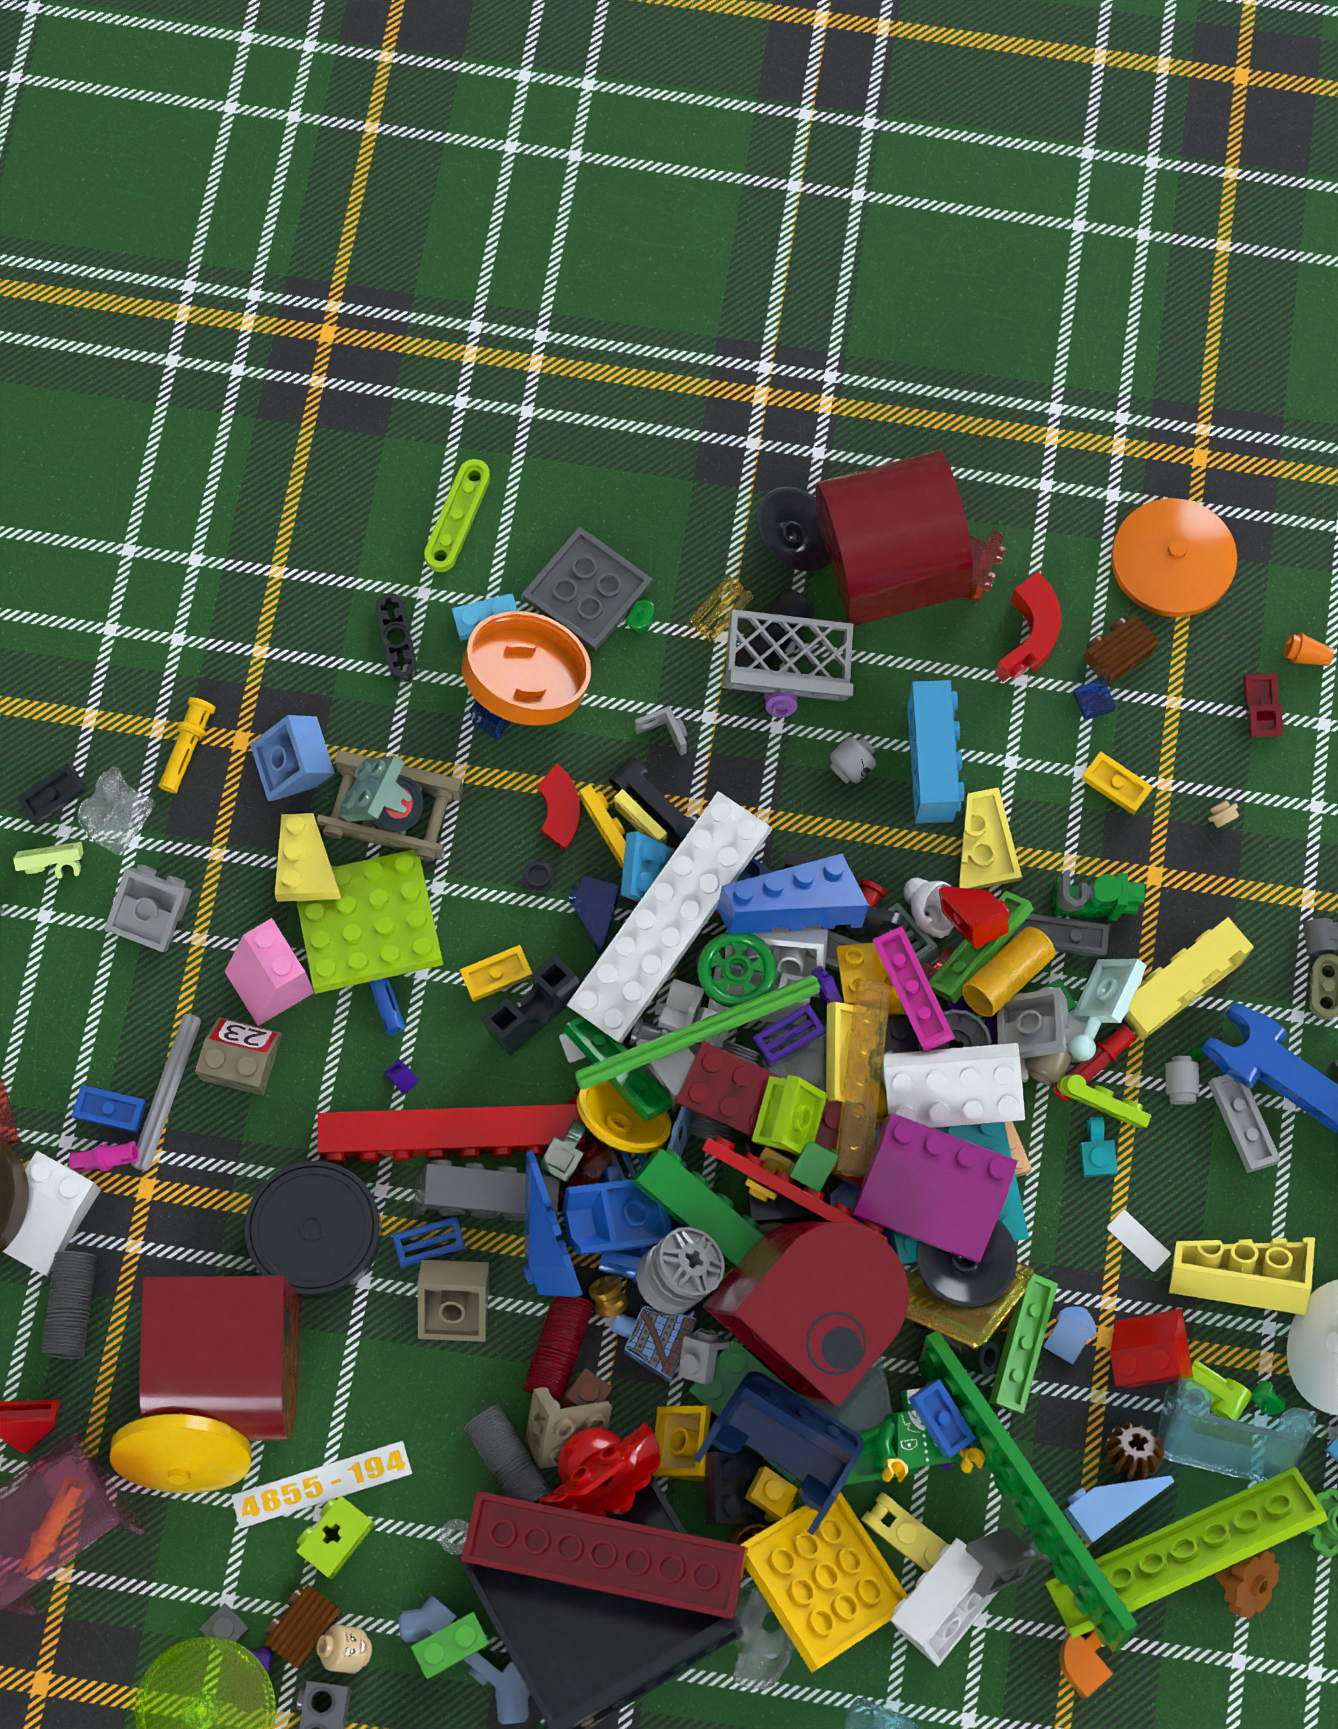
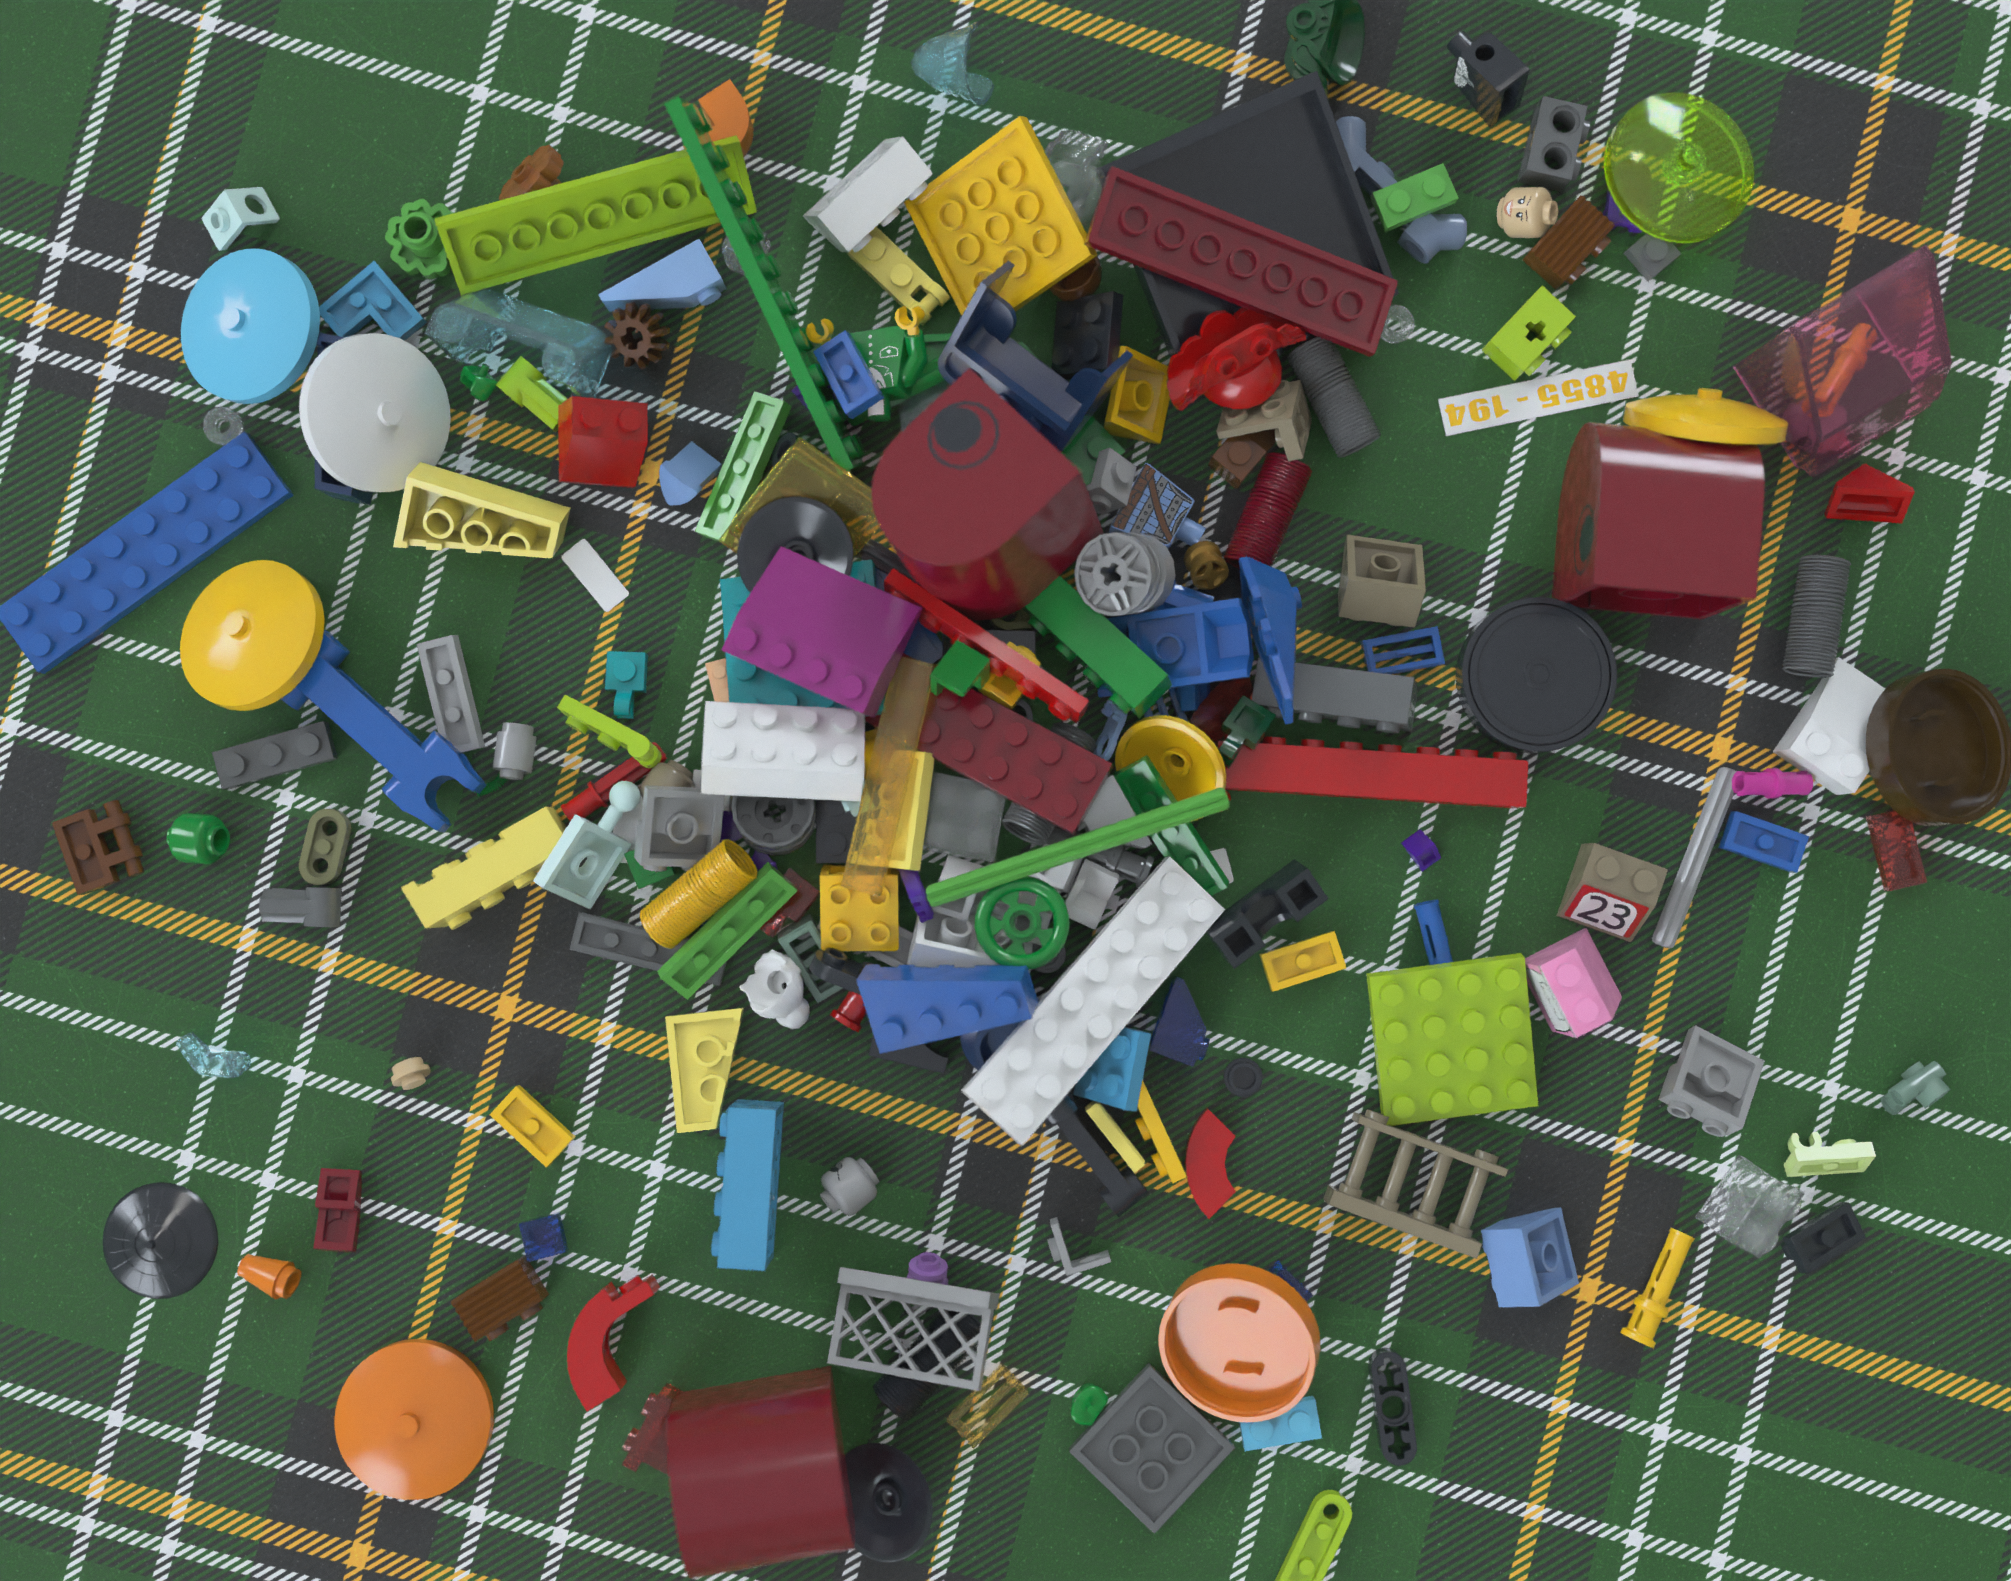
camera: 175 degrees left, 15 degrees up
light yellow wing [275,813,341,902] -> none
sand green plate [338,755,423,832] -> none
yellow bracket [745,1466,798,1522] -> none
dark purple tile [752,1003,826,1067] -> none
lime bracket [752,1075,827,1157] -> none
dark pink plate [872,926,955,1052] -> none
red slope [939,886,1010,949] -> none
dark grey panel [965,1527,1037,1598] -> none
green hips [1052,870,1145,921] -> none

